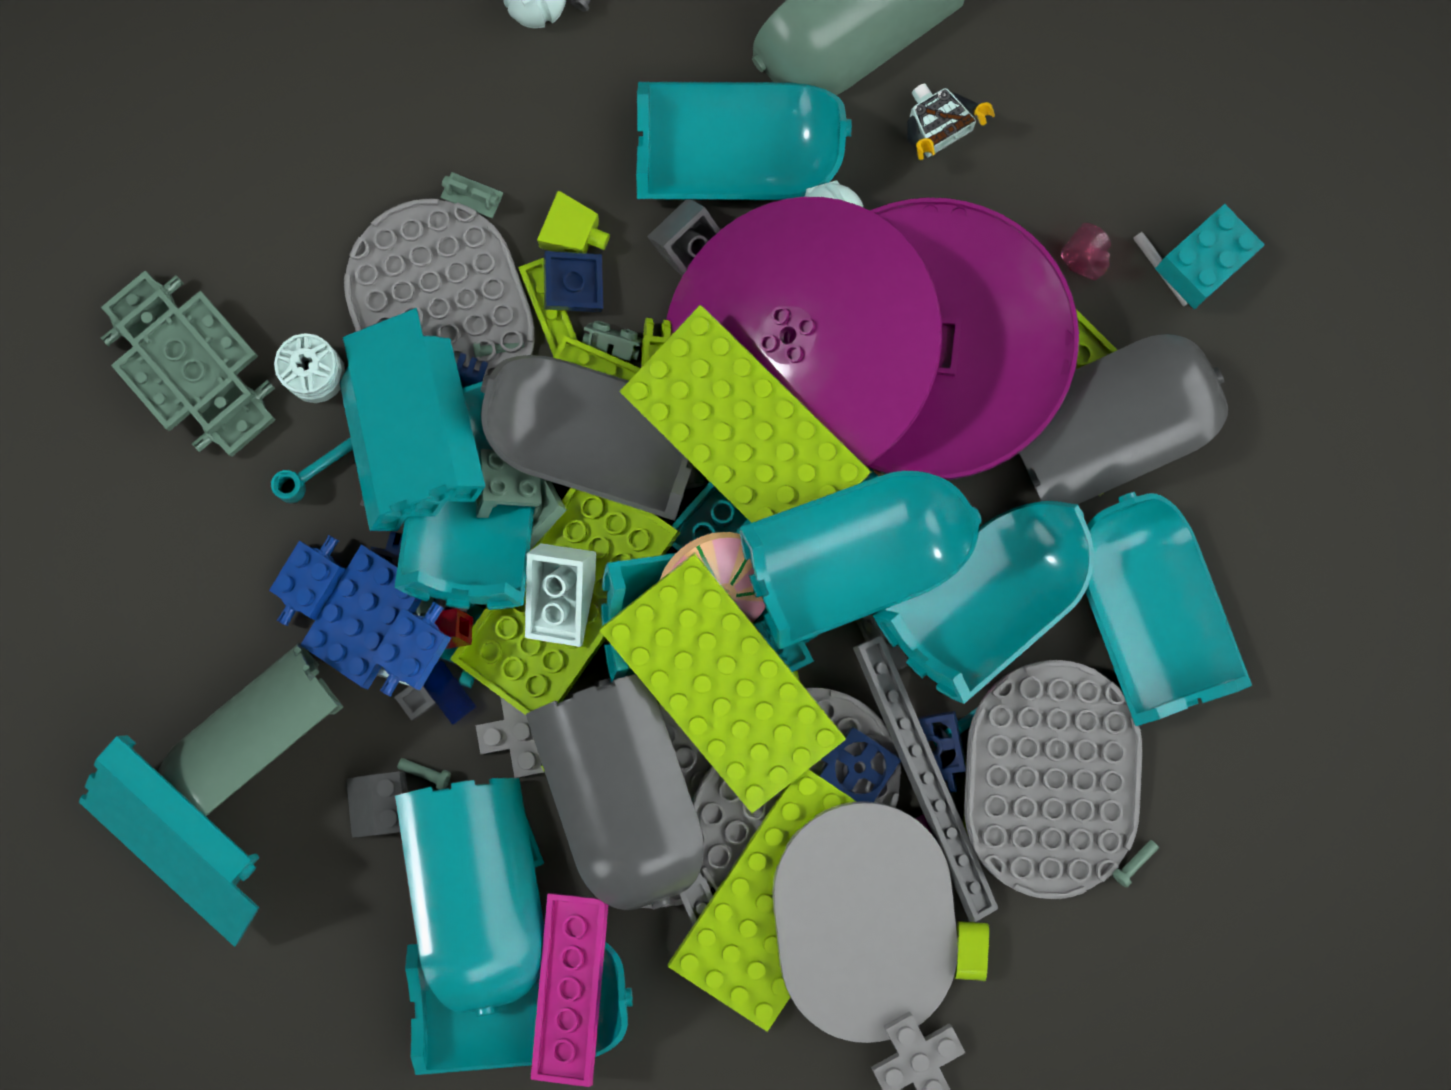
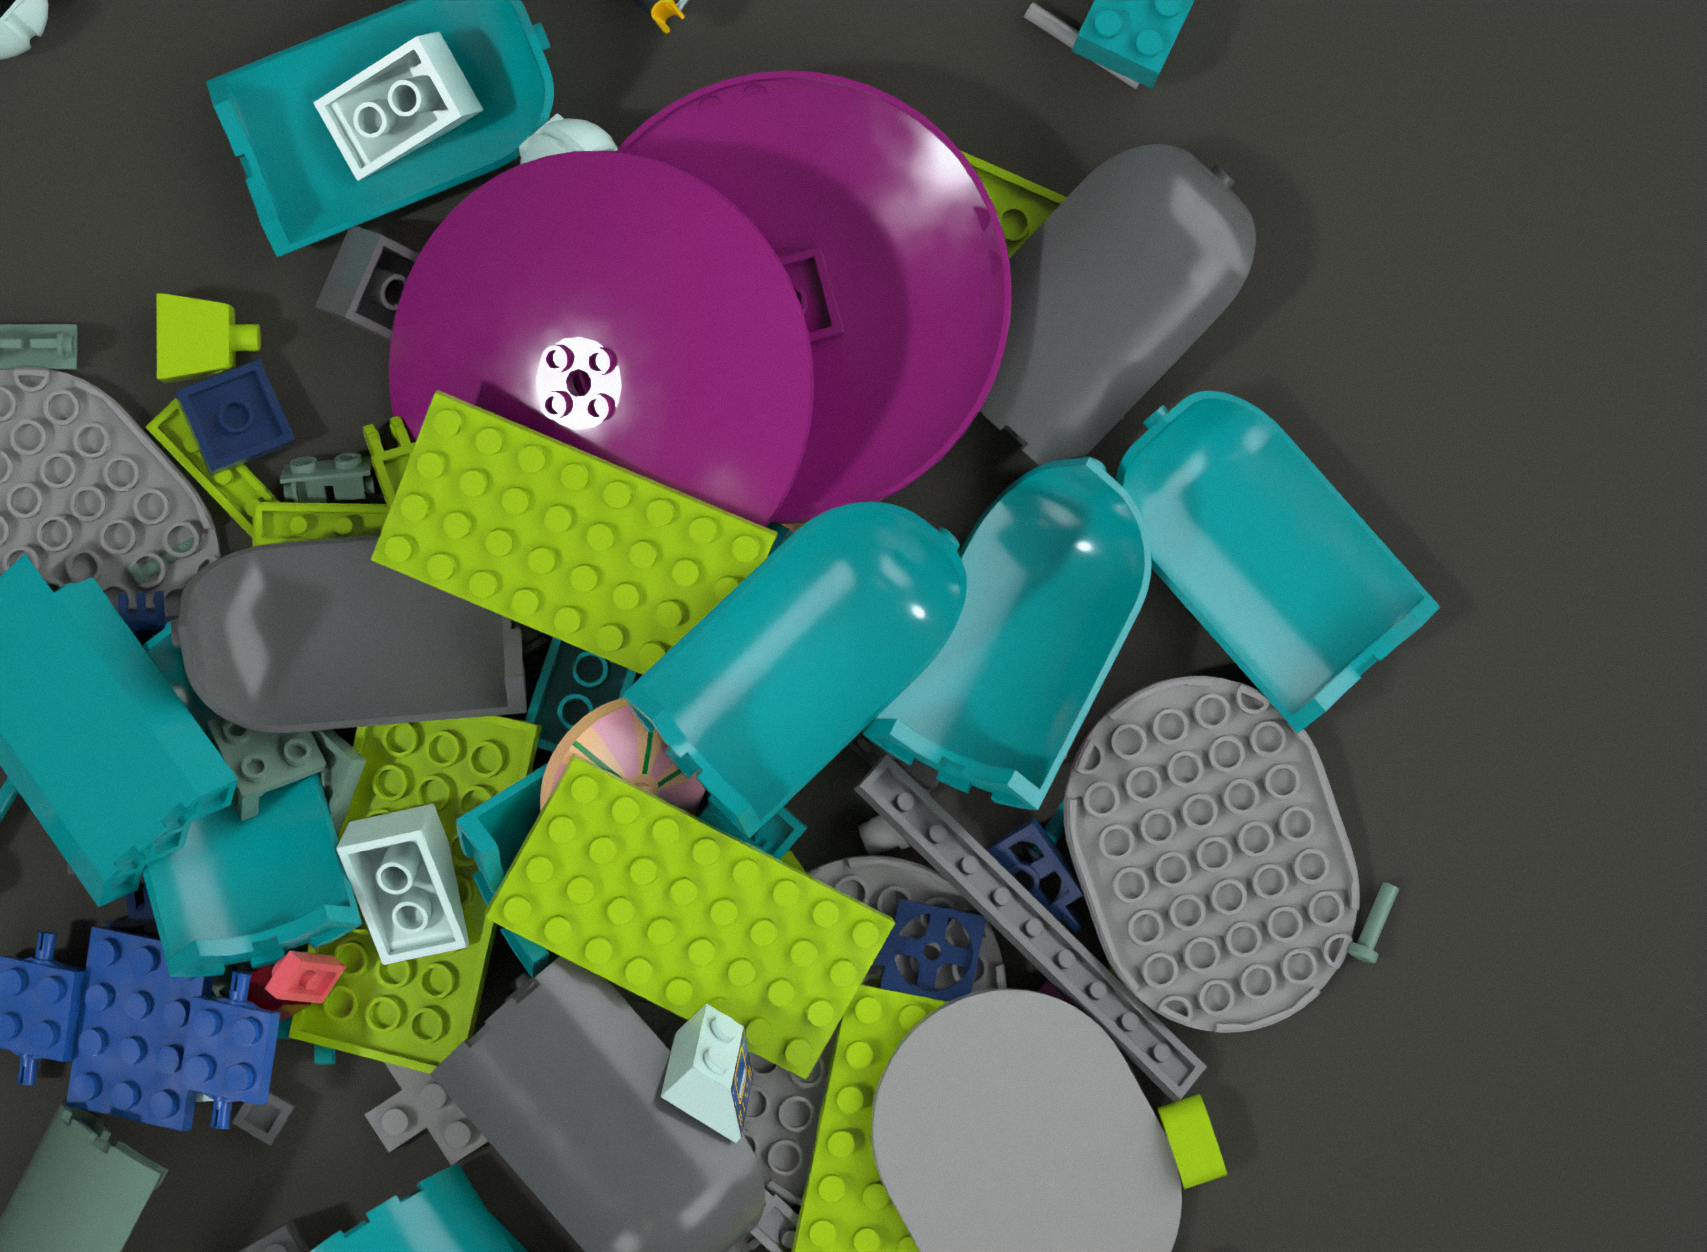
camera: 25 degrees left, 5 degrees up
sand green piece [397,758,451,790] -> none
clear blue plate [423,660,477,725] -> none
clear pink piece [1061,223,1111,280] -> none
none -> coral plate [265,951,347,1004]
none -> light aqua slope [313,32,483,181]
none -> light aqua slope [661,1003,754,1143]
none -> light grey piece [858,815,911,855]

